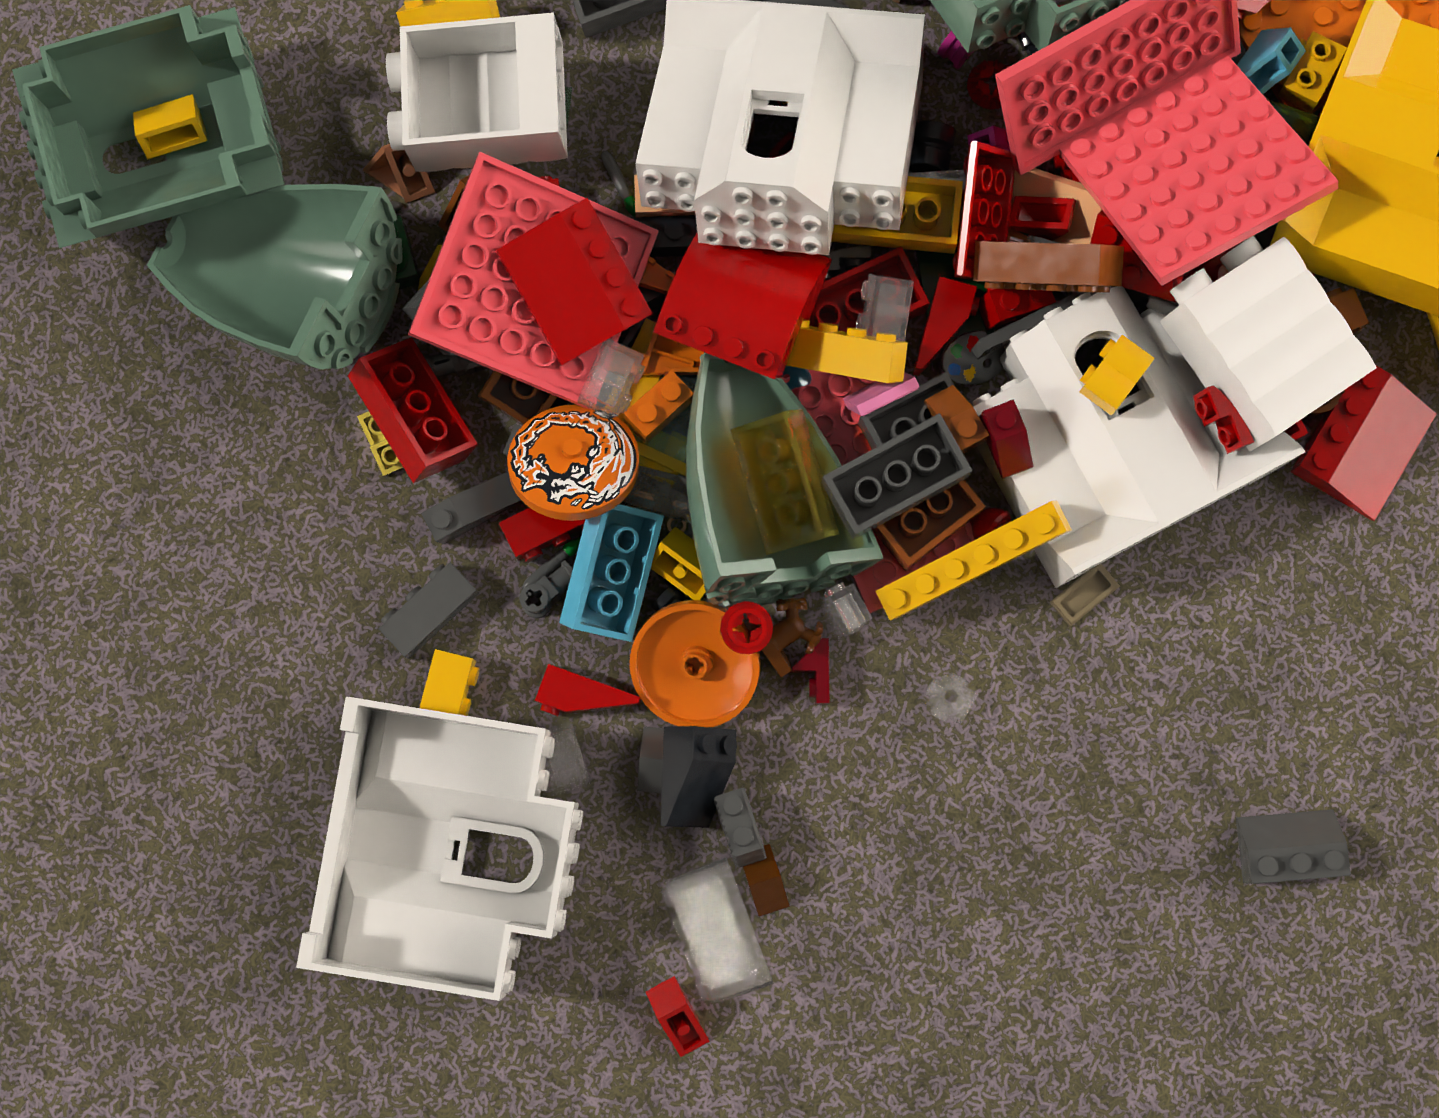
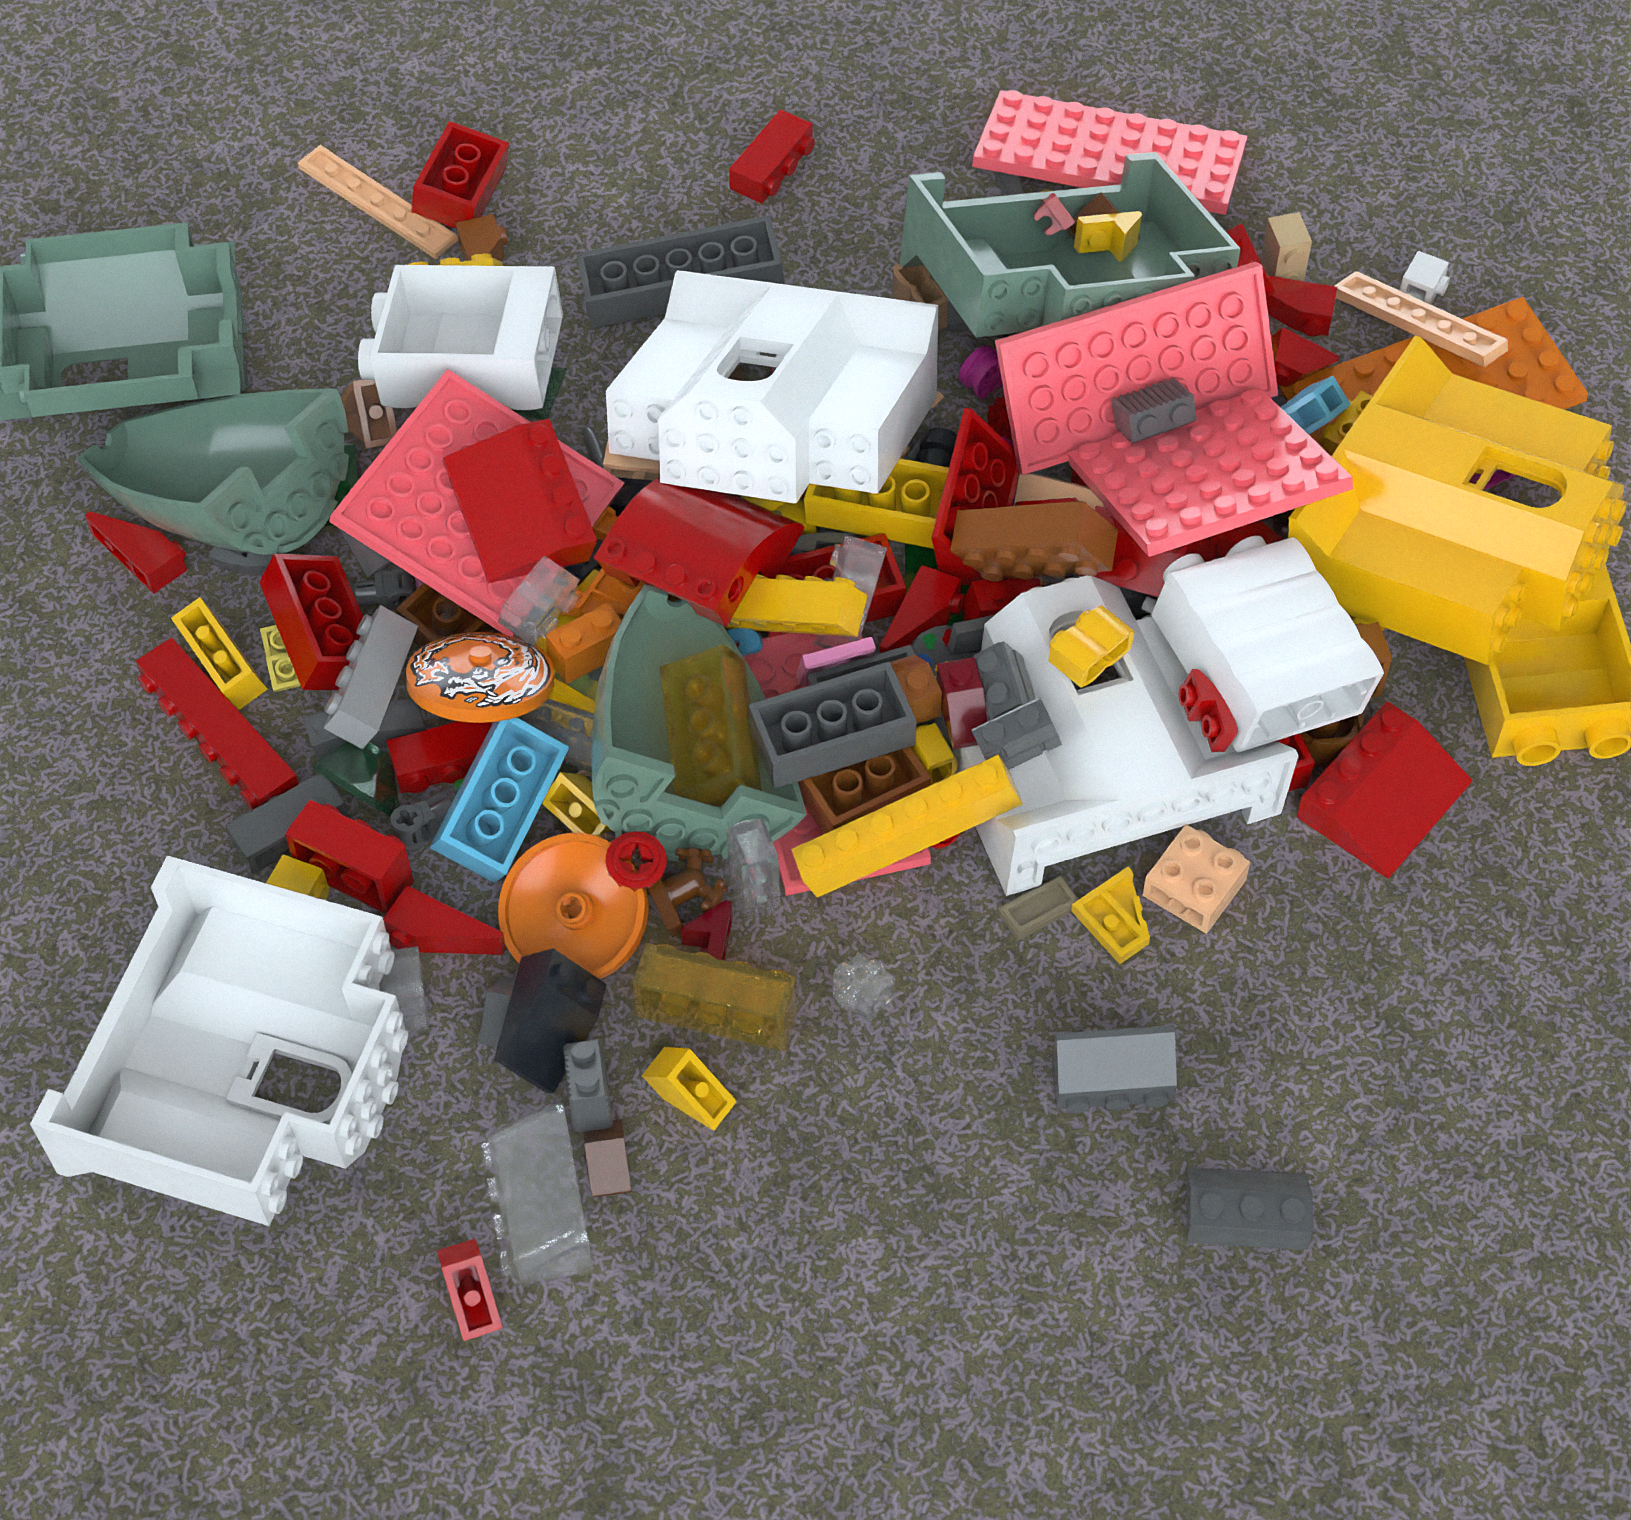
camera: 10 degrees right, 25 degrees down
yellow brick [133,94,208,160] -> none
none -> red slope [85,511,187,594]
none -> red brick [136,637,299,810]
none -> yellow brick [171,597,268,710]
none -> red brick [285,799,414,914]
none -> clear green slope [312,741,400,817]
none -> light grey brick [324,605,418,749]
none -> clear yellow brick [633,943,797,1052]
none -> yellow slope [642,1047,737,1131]
none -> yellow brick [910,723,958,785]
none -> dark grey brick [971,697,1062,770]
none -> dark grey brick [974,641,1036,720]
none -> slope [1051,1025,1177,1113]
none -> yellow wing [1071,866,1150,964]
none -> dark grey brick [1112,377,1197,444]
none -> light nougat brick [1143,824,1250,934]

